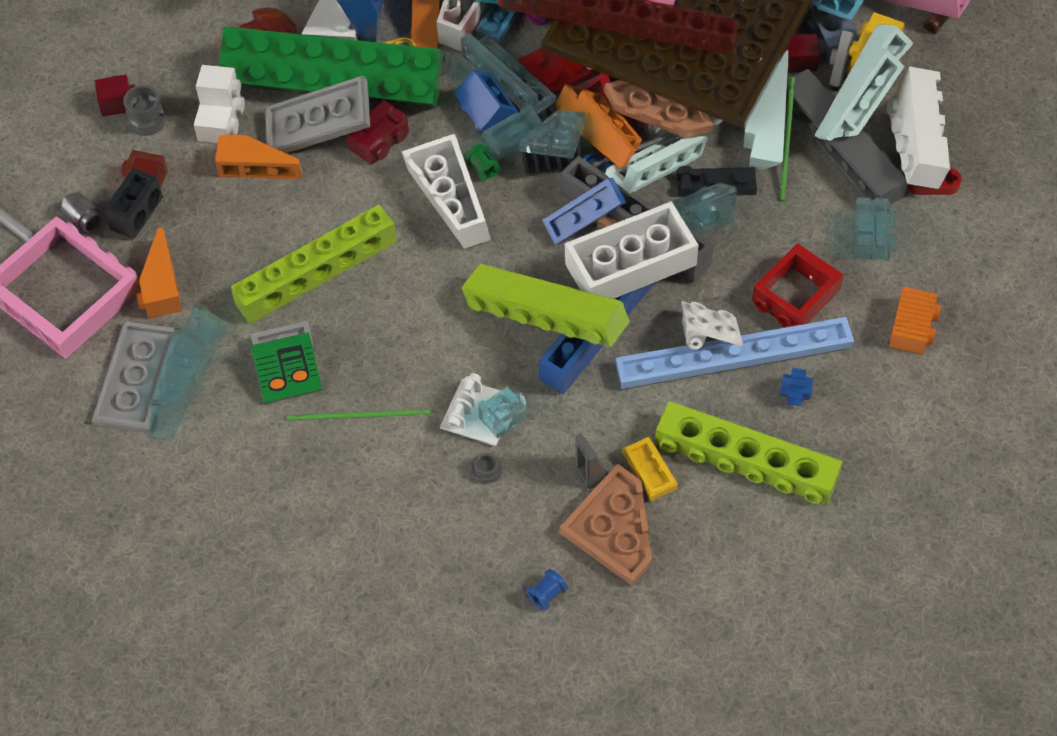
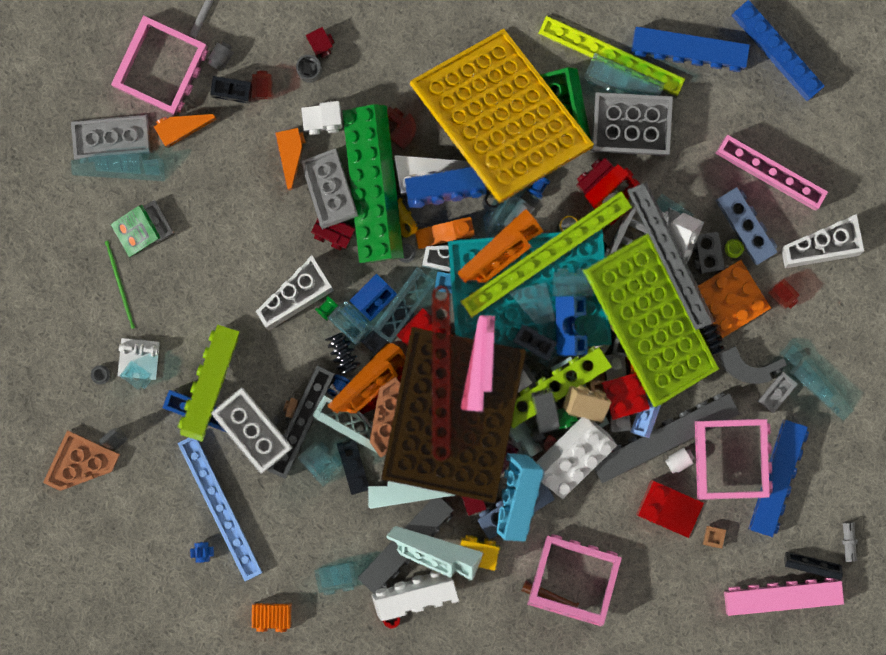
camera: 75 degrees right, 30 degrees up
lime brick [230,204,397,324] -> none
clear light blue wing [519,110,586,158] -> none
blue bush [526,569,568,611] -> none
plate [543,178,626,245] -> none
yellow plate [622,437,678,502] -> none
lime brick [655,401,843,505] -> none
white hinge [680,301,743,349] -> none
red window [752,243,844,328] -> none
bright green piece [779,77,795,201] -> none
light grey plate [829,30,855,87] -> none

